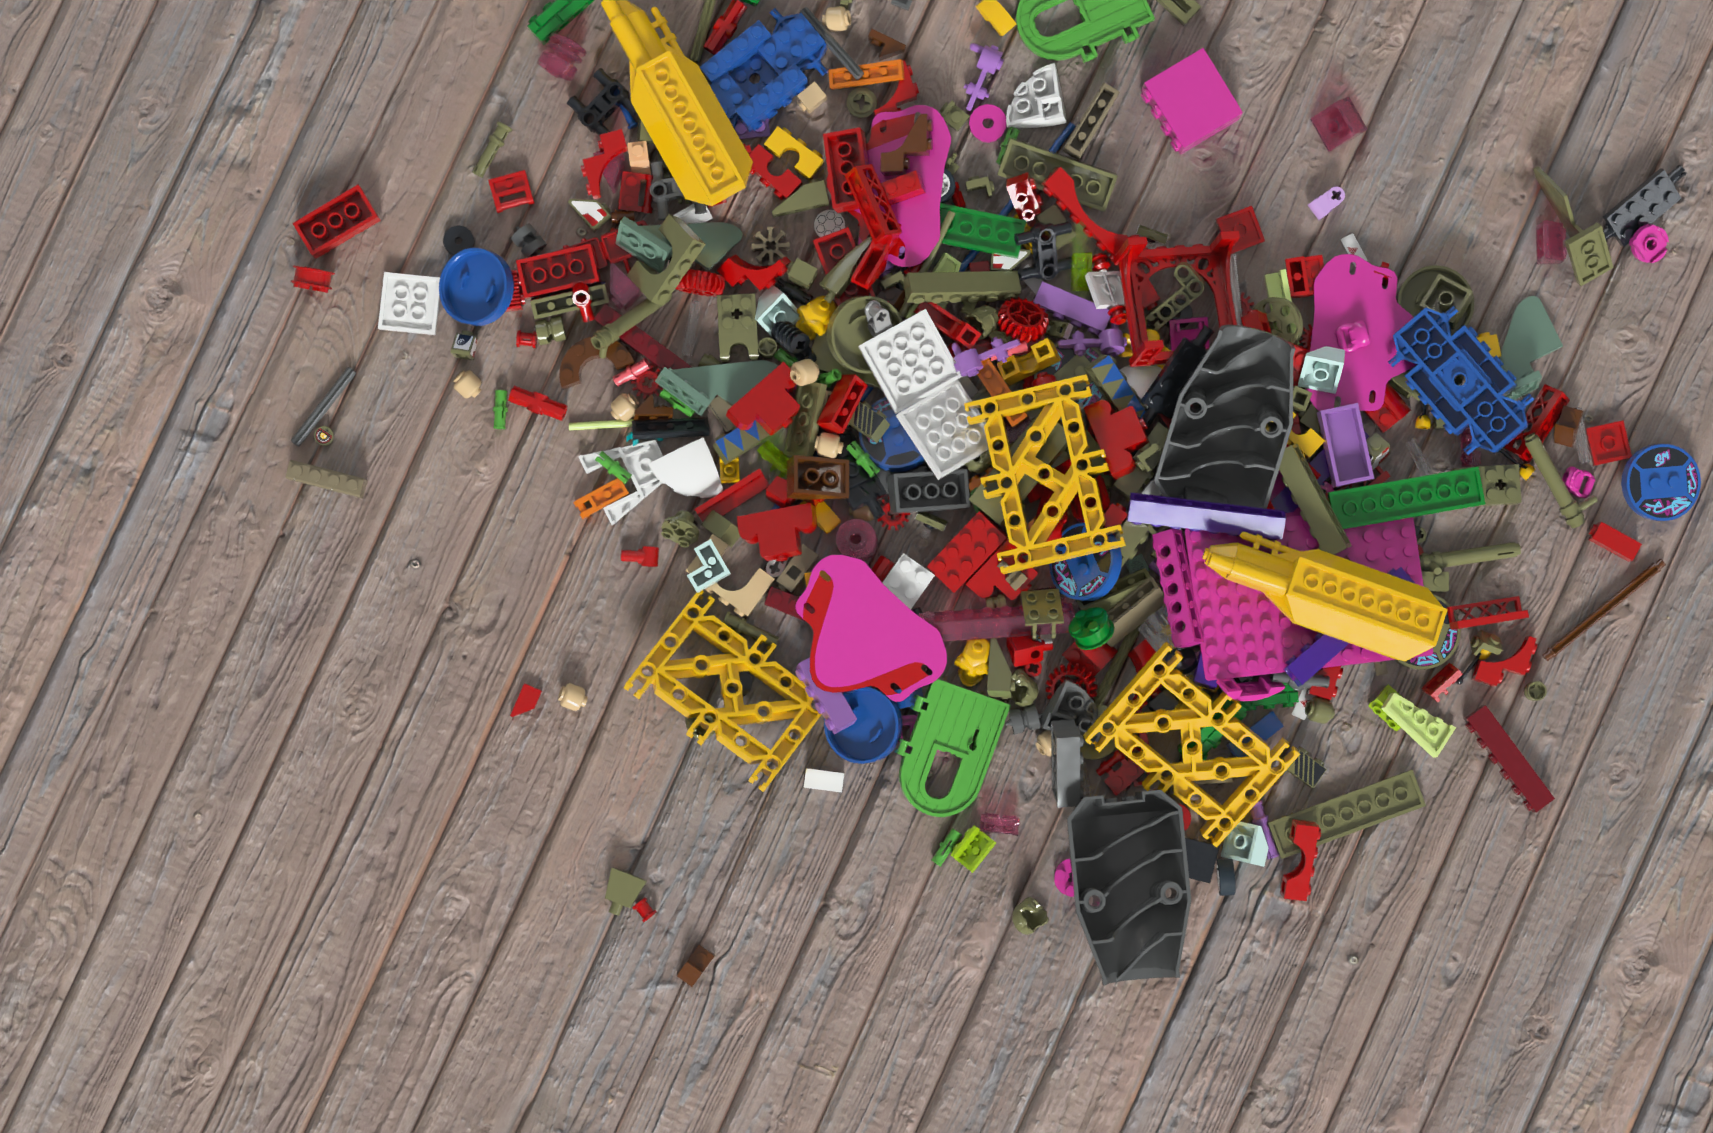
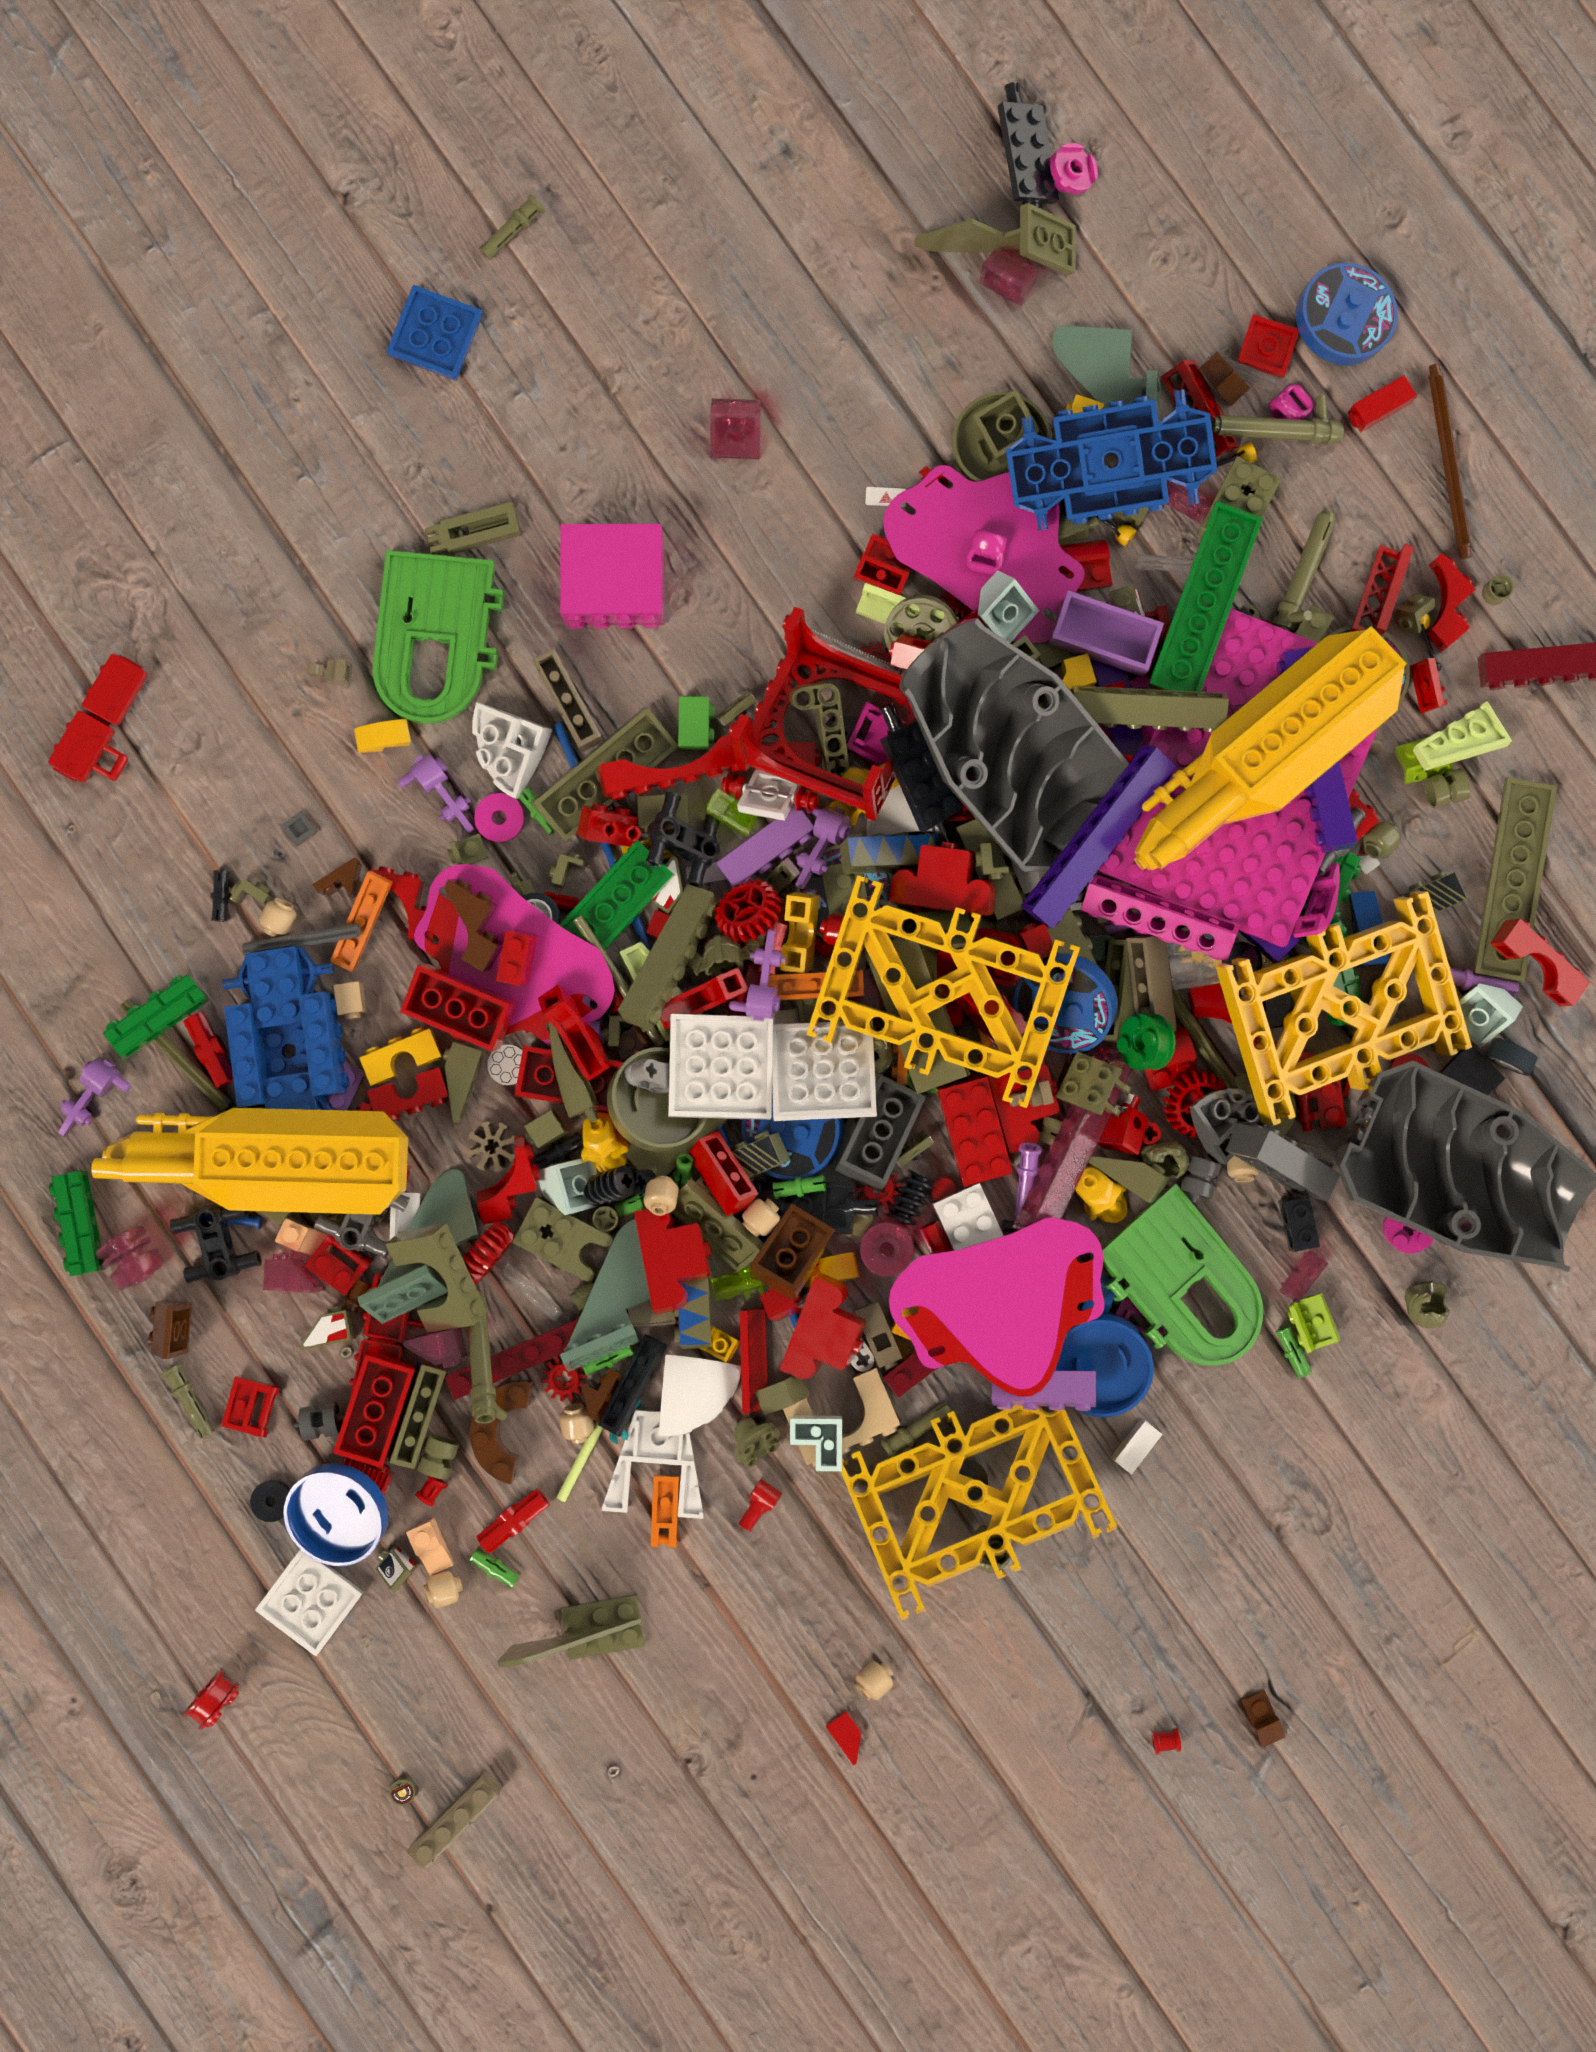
camera: 60 degrees left, 0 degrees up
dark grey axle [291,367,356,447] -> none
red brick [292,184,381,259] -> none
red pin [572,282,595,322] -> none
red arch [580,129,628,200] -> none
bright green pin [595,451,632,484] -> none
olive torso [605,867,647,916] -> none
coral pin [612,358,651,387] -> none
red fence [844,164,902,244] -> none
olive gear [847,87,877,118] -> none
red plate [1215,206,1265,254] -> none
lavender piece [1307,187,1345,220] -> none
none -> reddish brown slope [148,1300,192,1359]
none -> light nougat arch [406,1518,454,1576]
none -> olive piece [498,1594,645,1667]
none -> bright green brick [678,696,715,751]
none -> black piece [886,1169,934,1225]
none -> red tile [931,1178,956,1201]
none -> medium lavender pin [1014,1143,1042,1220]
none -> black brick [1278,1196,1320,1252]
none -> olive wheel [1424,768,1470,809]

